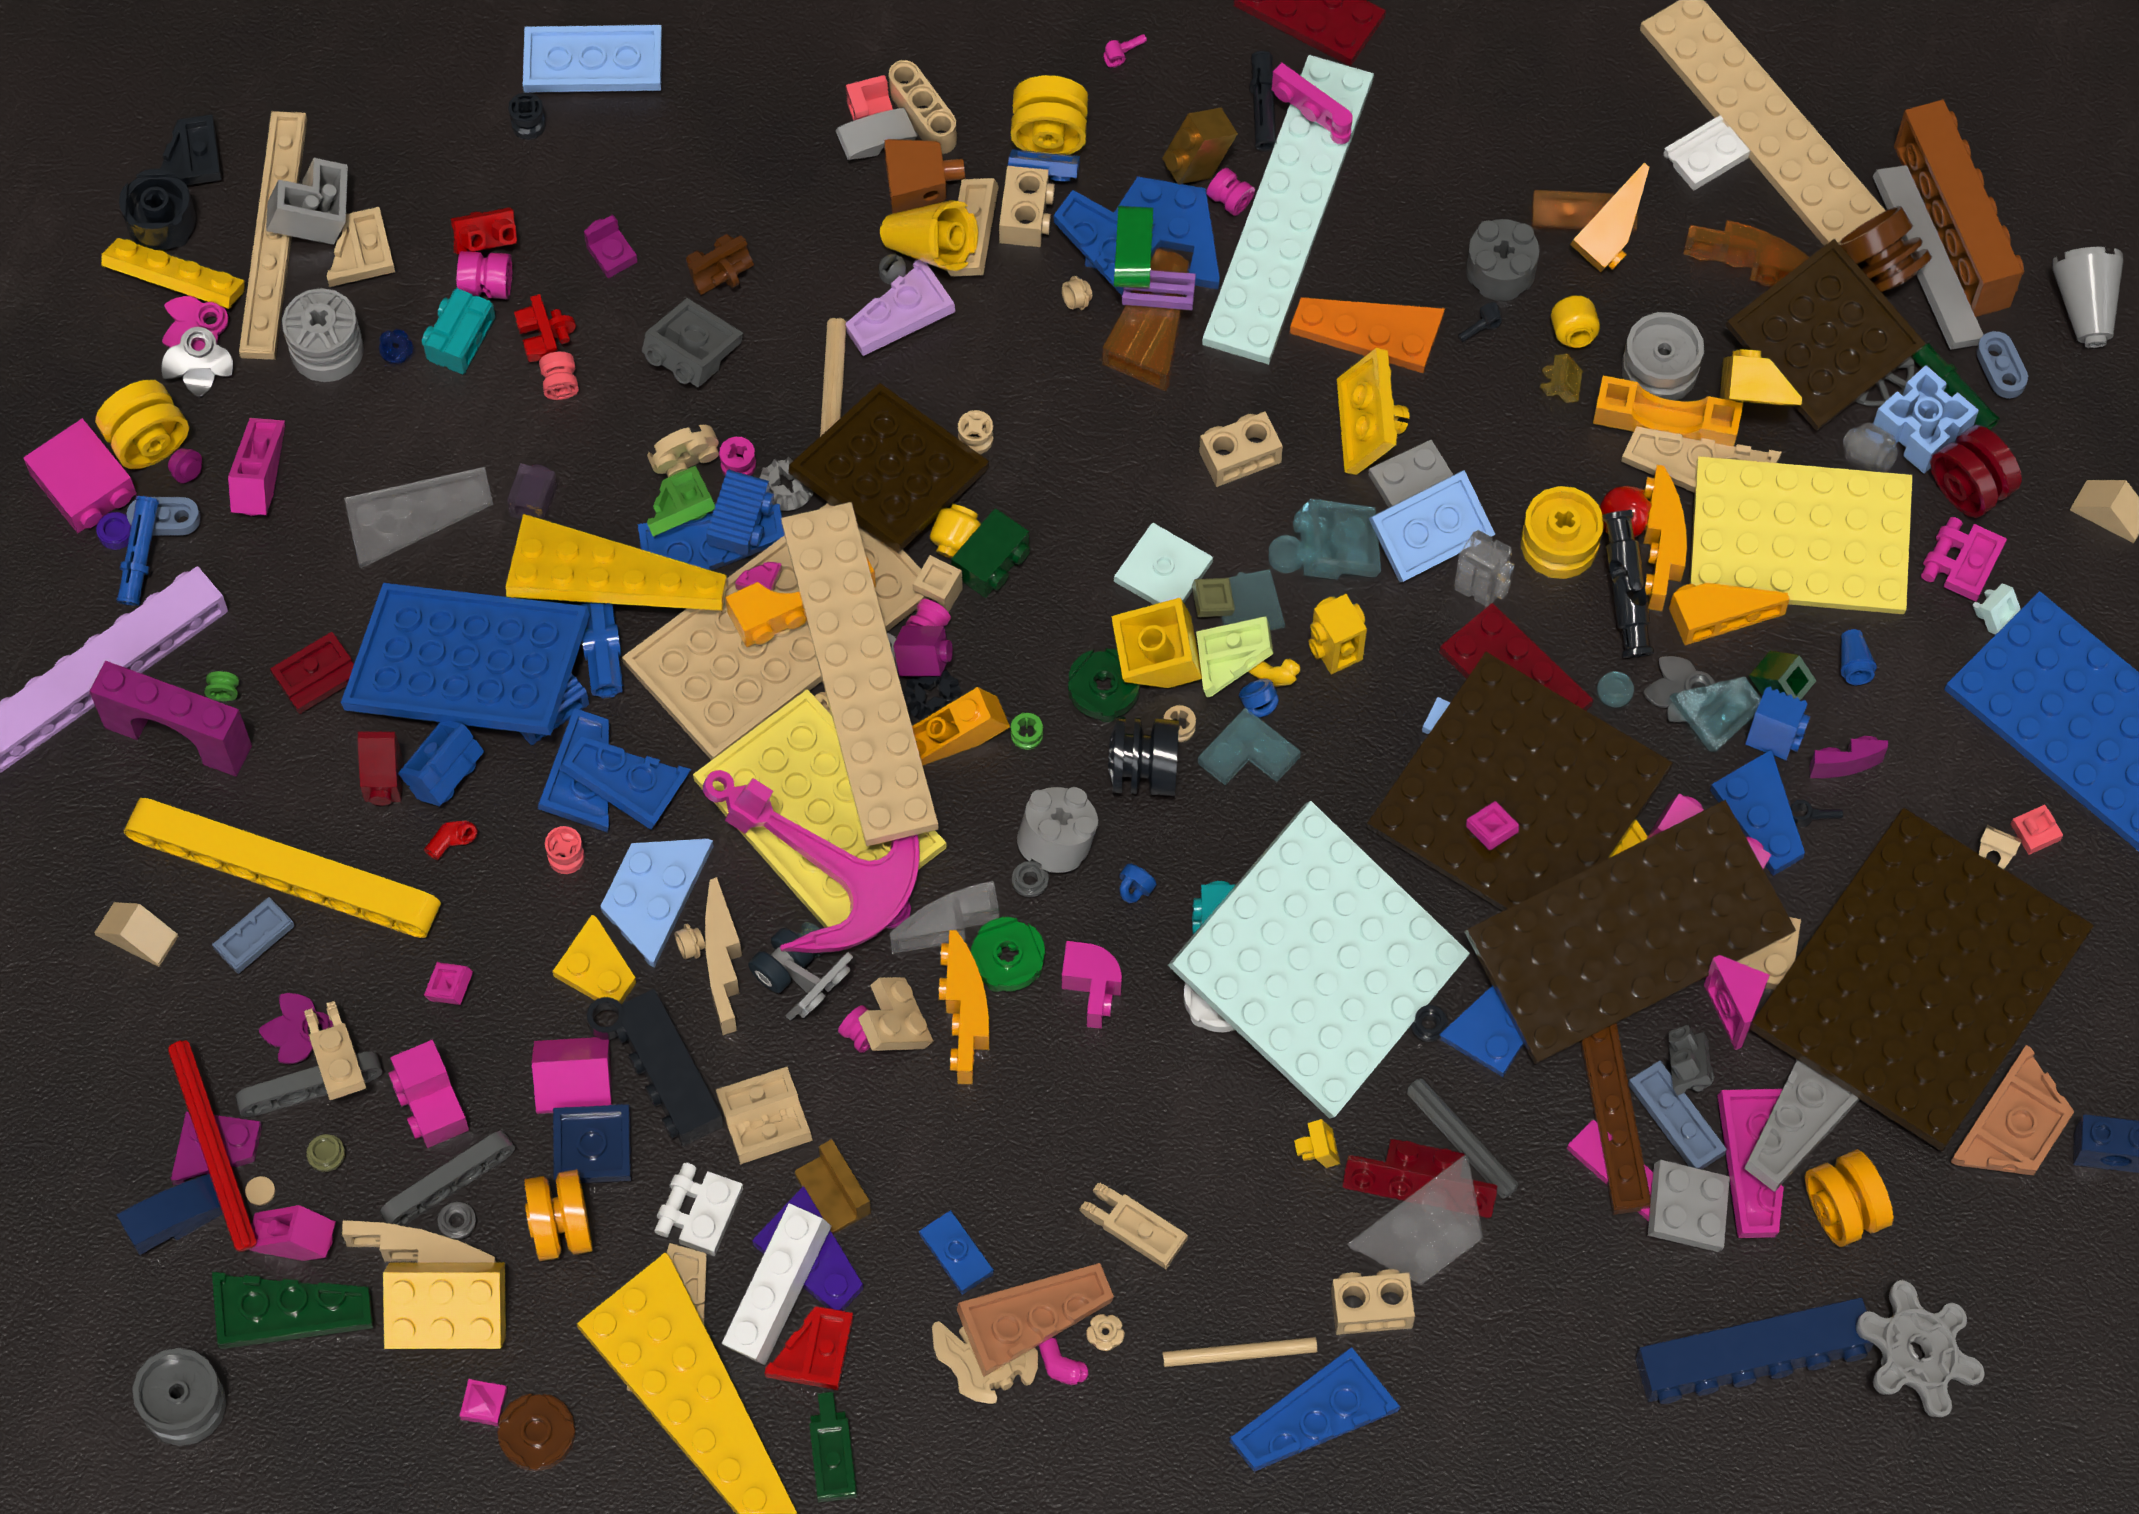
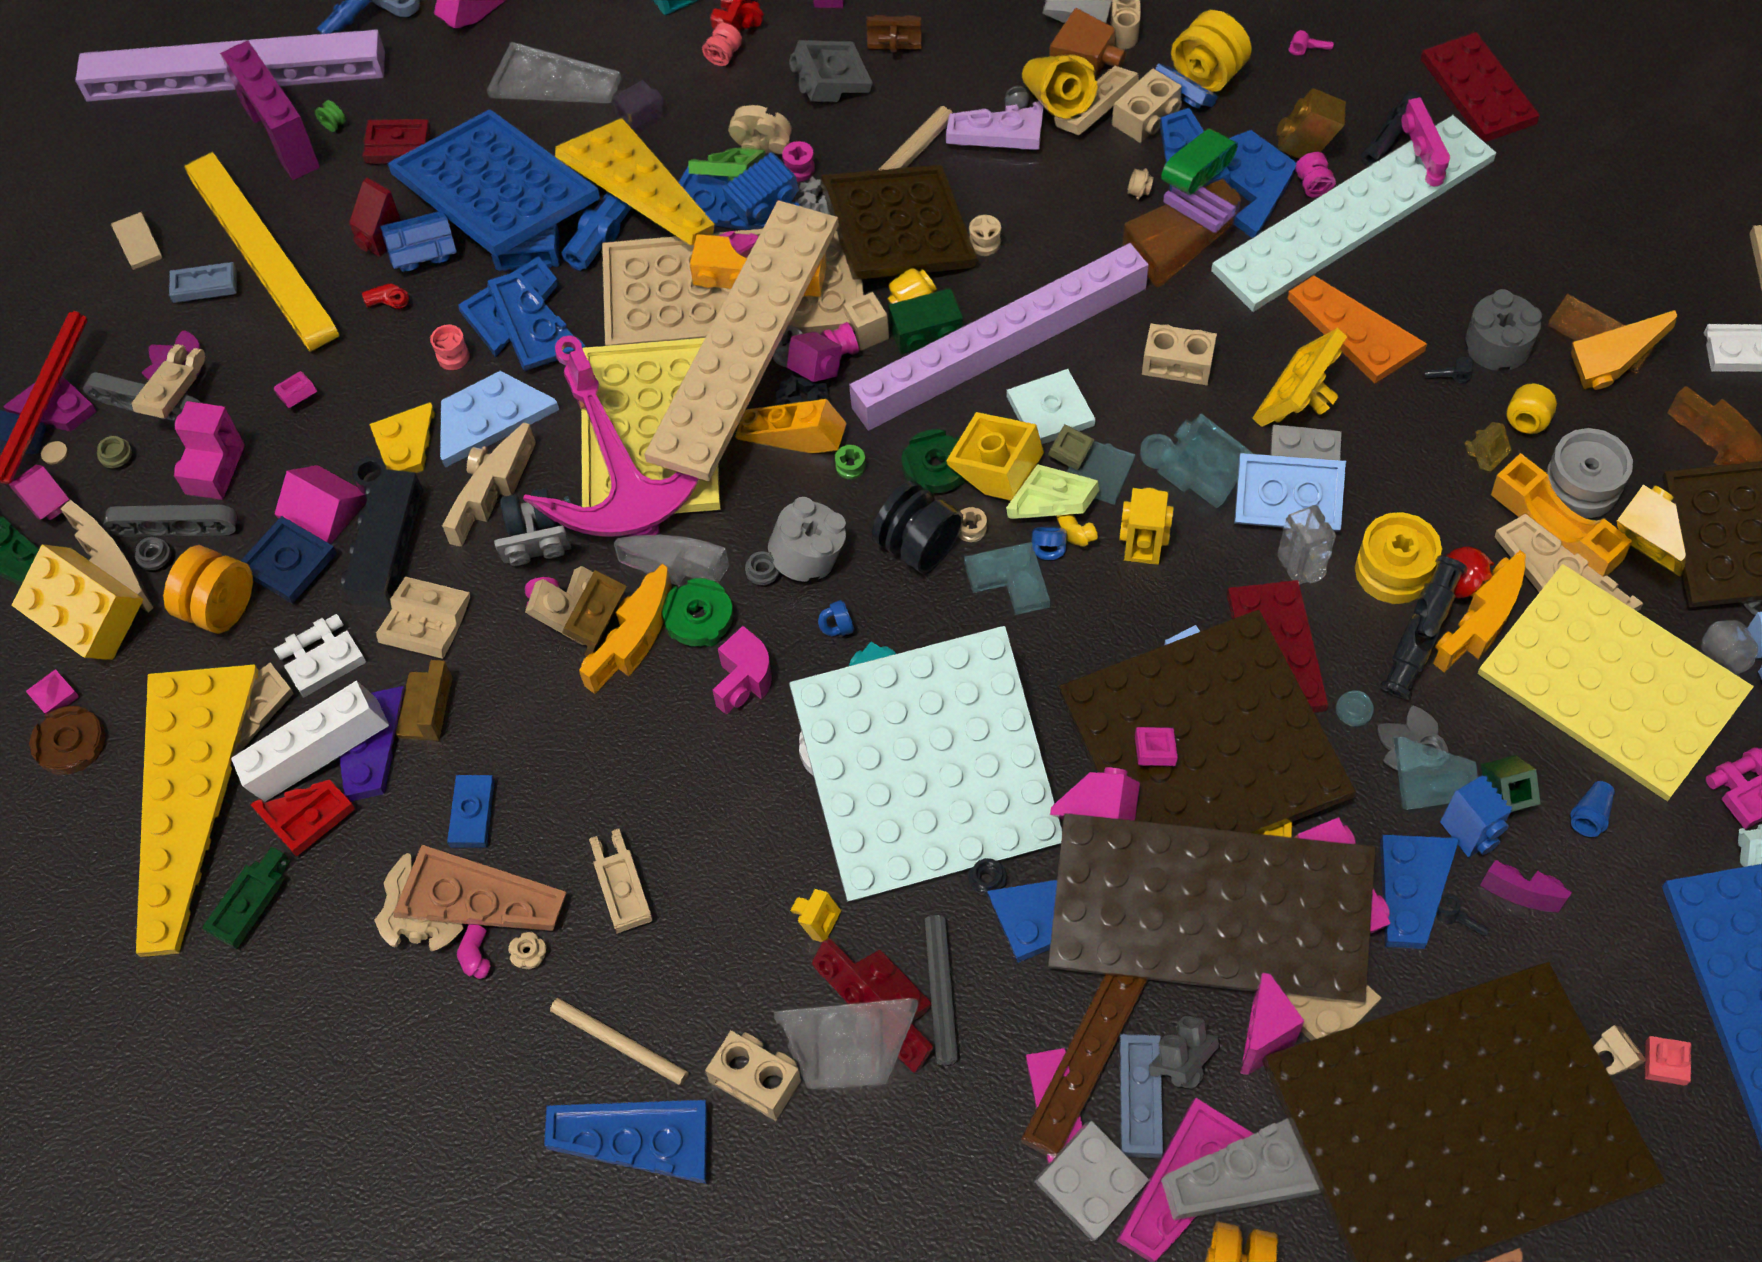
camera: 40 degrees right, 5 degrees down
light orange slope [1669,583,1790,645] -> none
none -> pearl gold panel [562,570,626,656]
none -> lavender brick [850,243,1149,431]
none -> dark pink slope [1050,767,1140,821]

